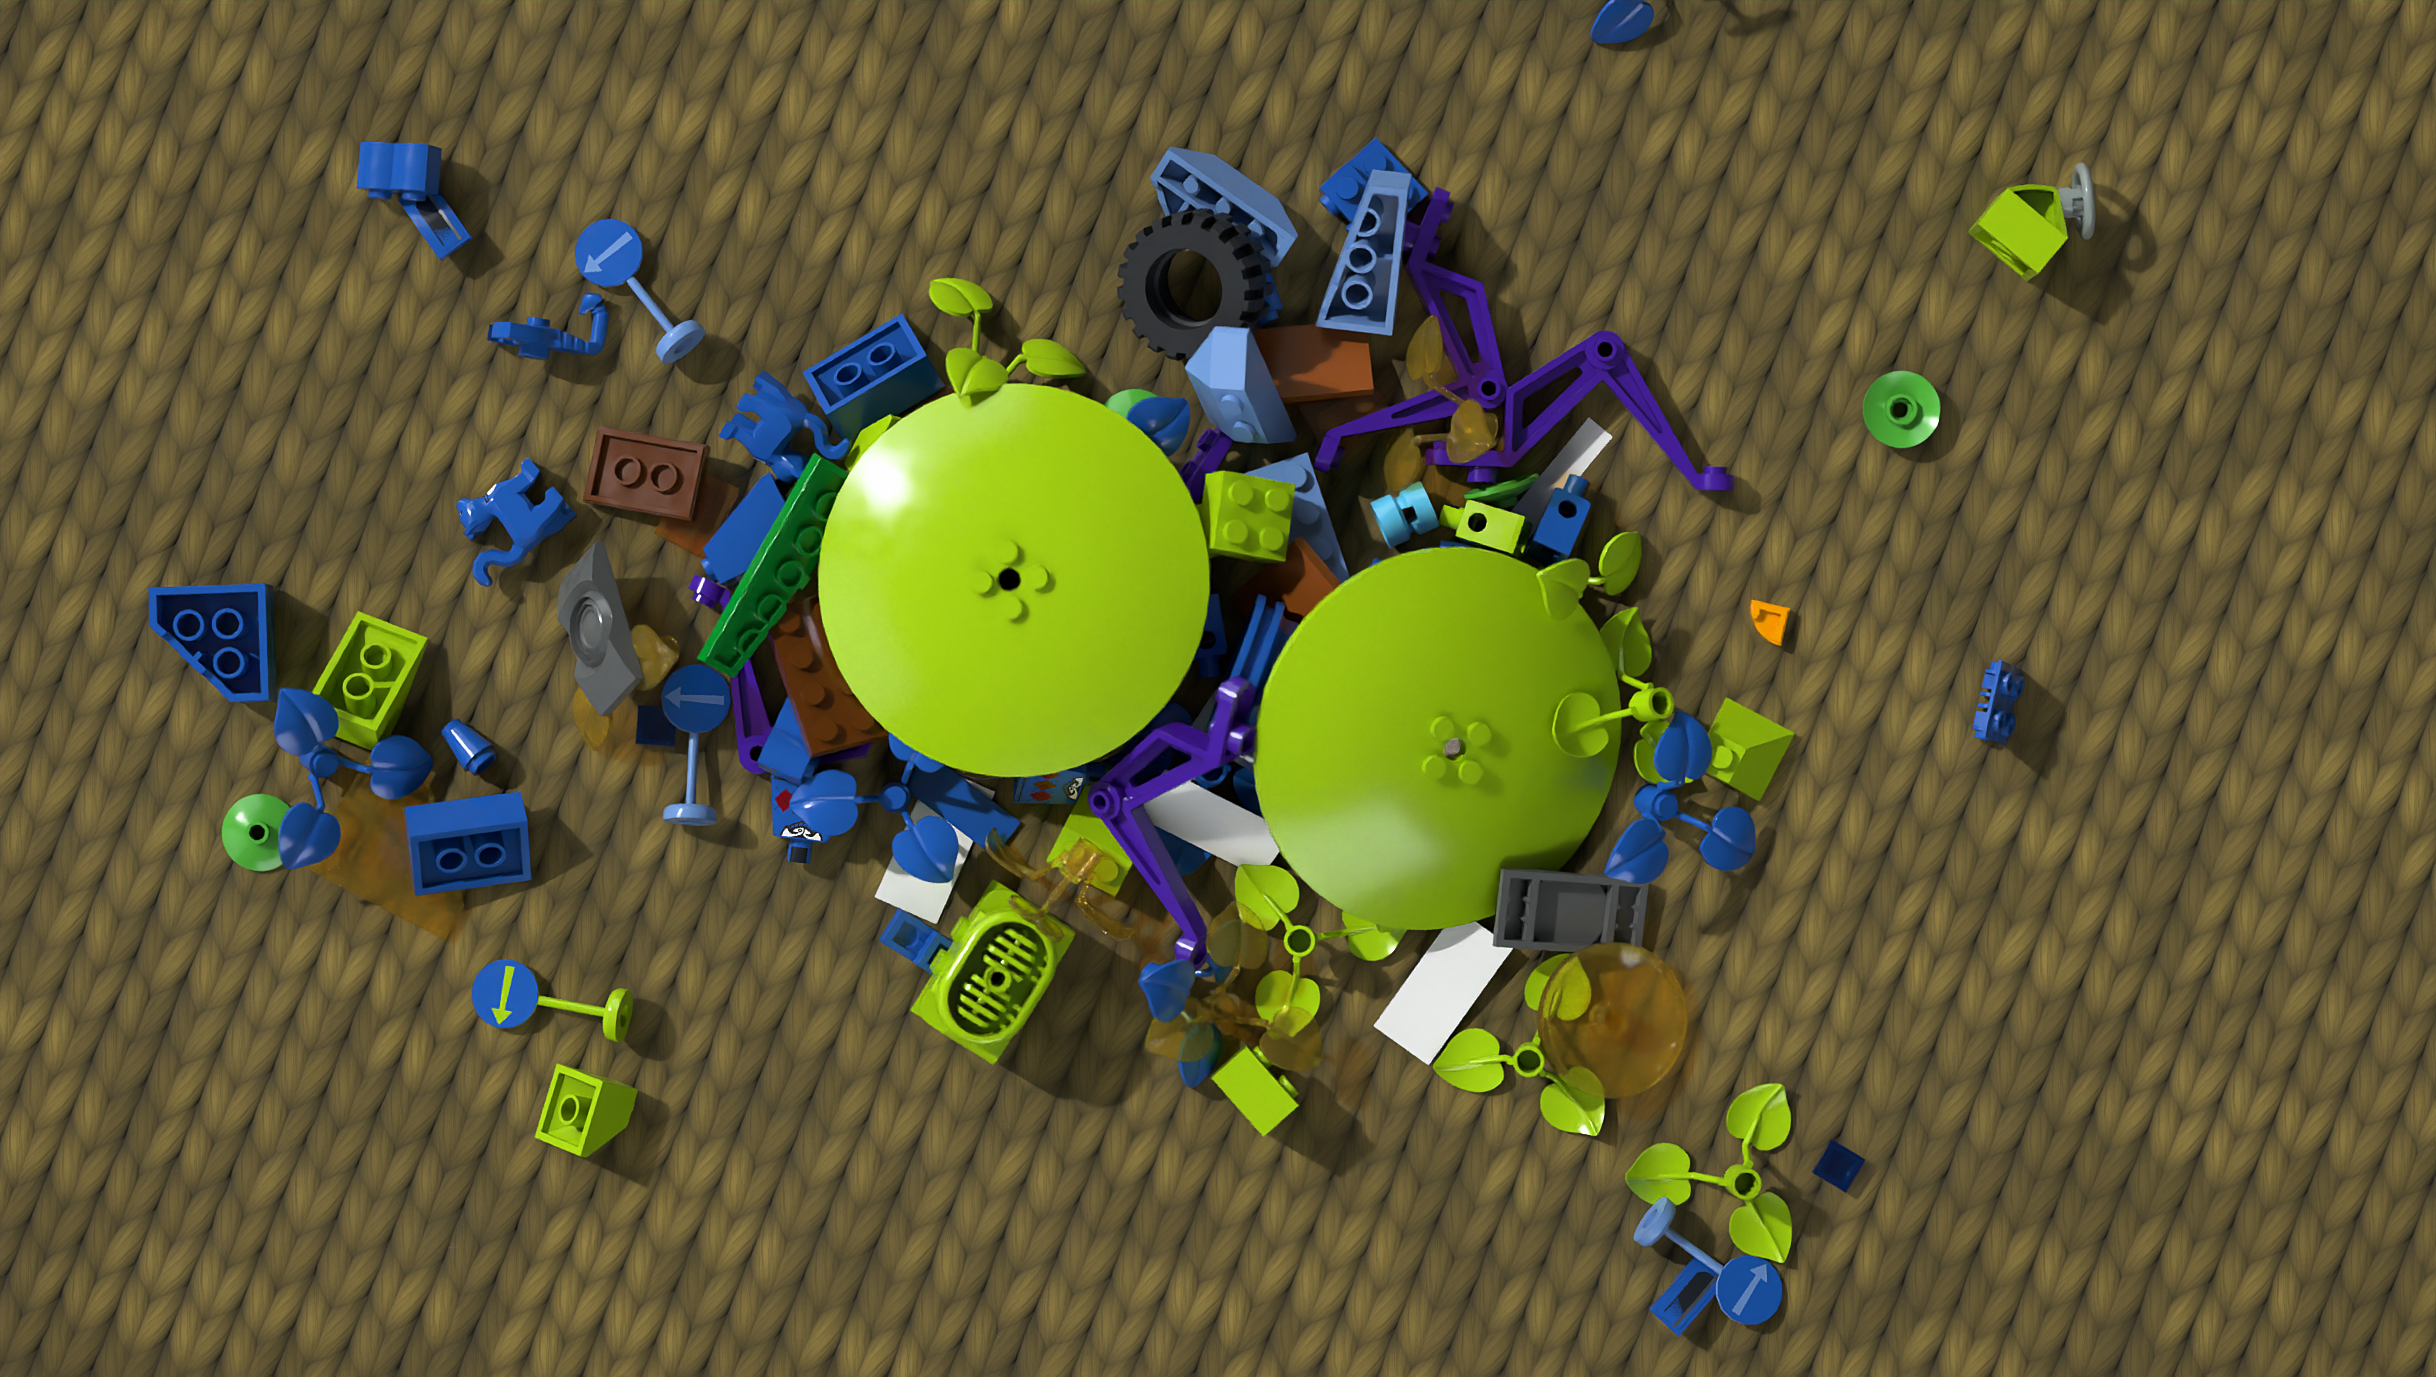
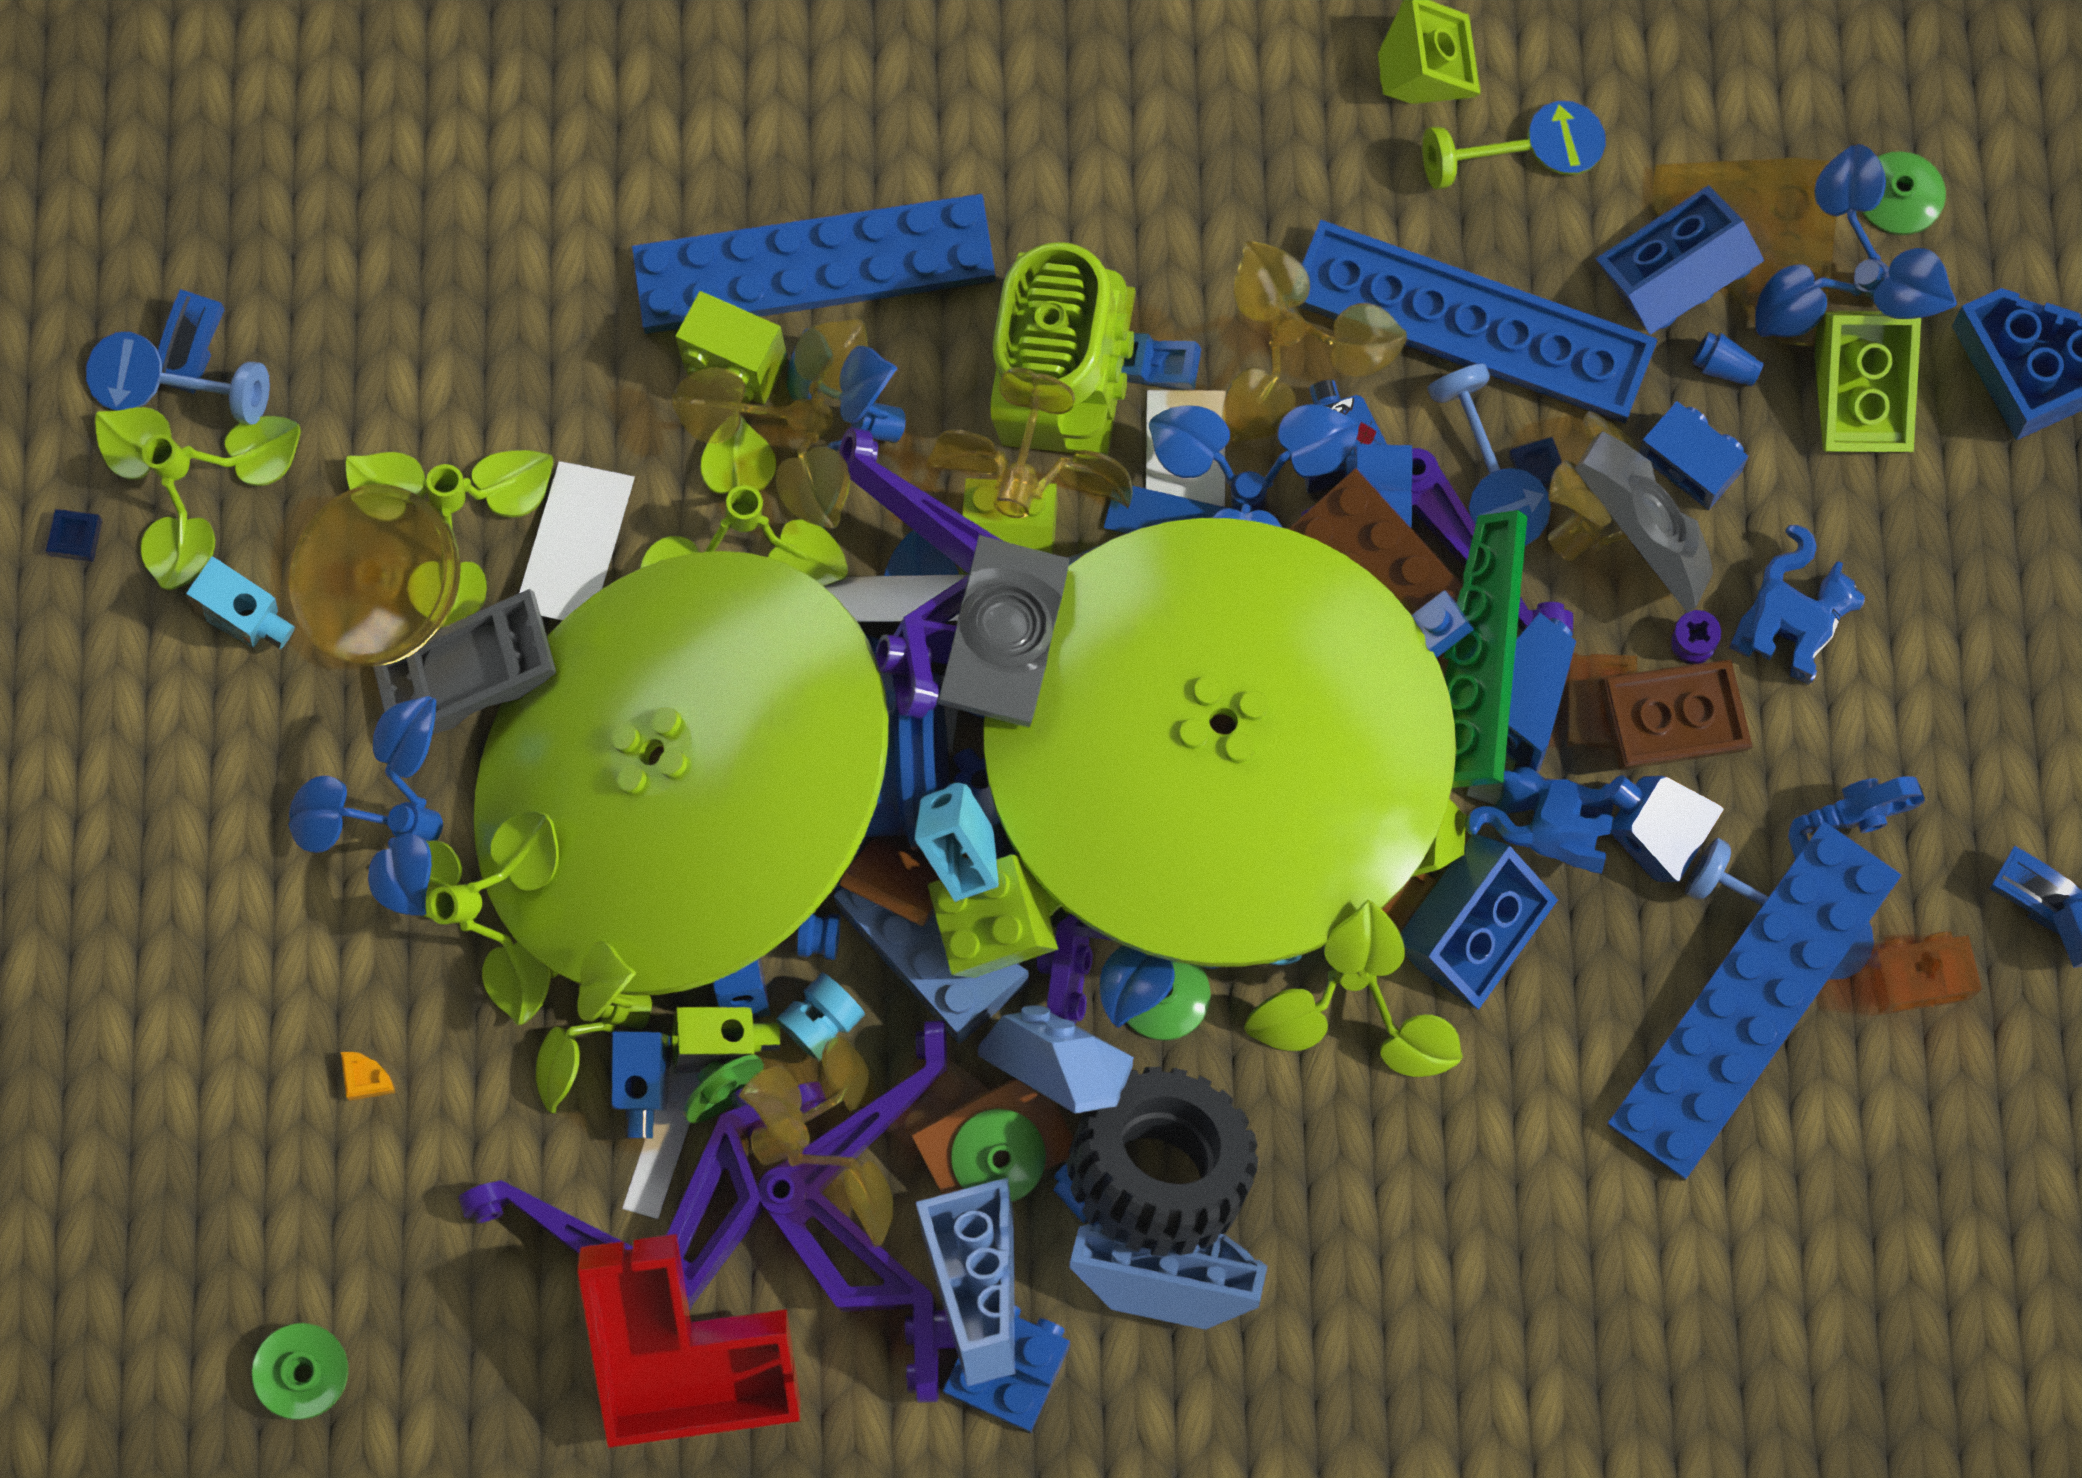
camera: 160 degrees right, 15 degrees down
lime slope [1705,697,1795,802] -> none
blue hinge [1972,660,2024,745] -> none
none -> medium azure torso [186,556,295,649]
none -> red piece [577,1234,800,1448]
none -> blue plate [632,194,996,334]
none -> medium azure torso [915,783,998,902]
none -> dark grey slope [937,535,1070,728]
none -> bright green dish [951,1109,1046,1202]
none -> clear yellow plant [1222,241,1407,441]
none -> blue plate [1288,219,1658,424]
none -> plate [1411,590,1474,658]
none -> torso [1605,775,1723,882]
none -> blue plate [1607,821,1902,1181]
none -> blue brick [1639,401,1748,510]
none -> dark purple wheel [1671,610,1721,664]
none -> clear orange brick [1867,931,1982,1015]

